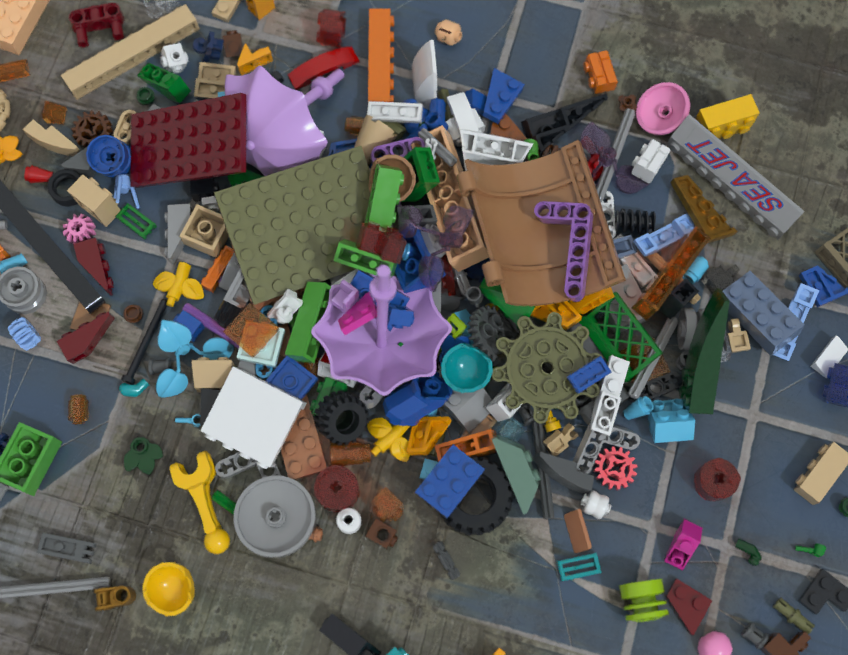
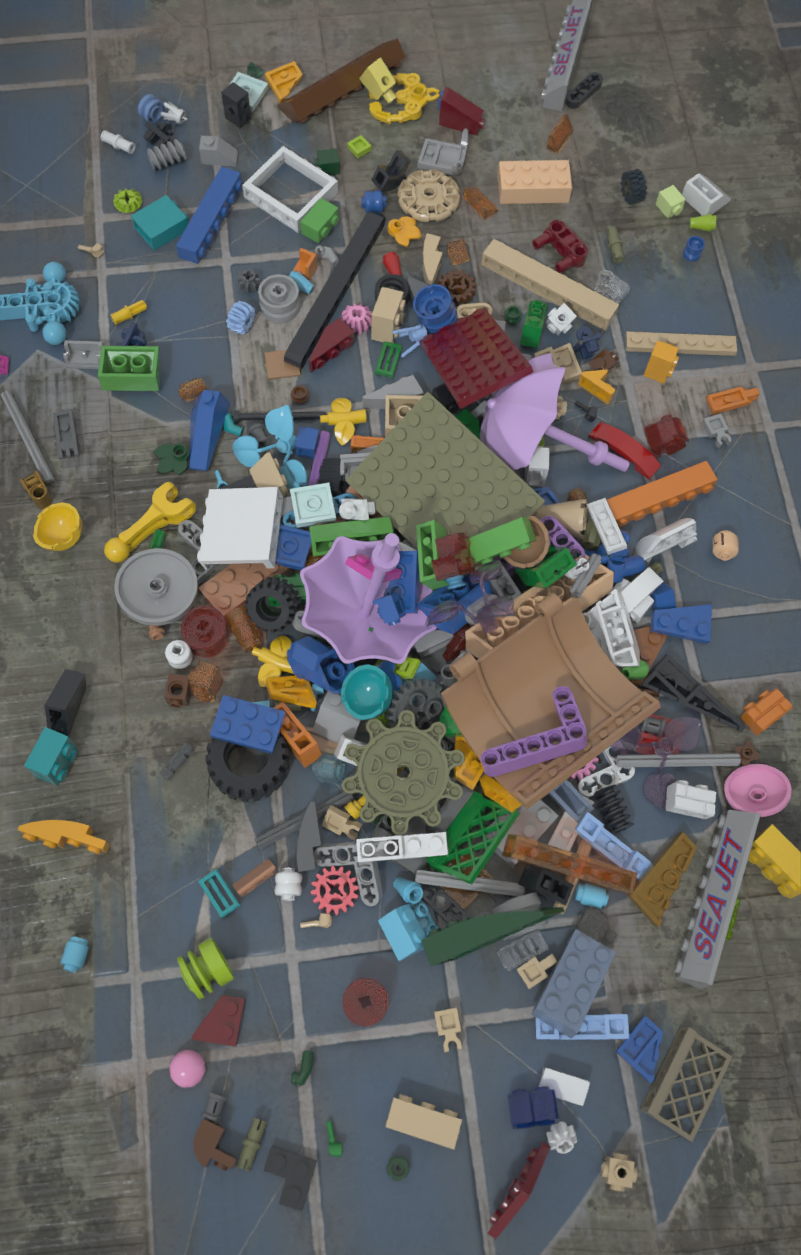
camera: 65 degrees right, 5 degrees down
dark red slope [57,312,115,364] -> none
clear orange plate [223,303,280,358] -> none
sand green wedge [492,434,541,515] -> none
blue plate [567,356,612,394] -> none
dark pink slope [664,519,703,570] -> none
none -> blue wedge [189,390,230,471]
none -> tan hand [300,913,332,928]
none -> tan plate [434,1008,462,1052]

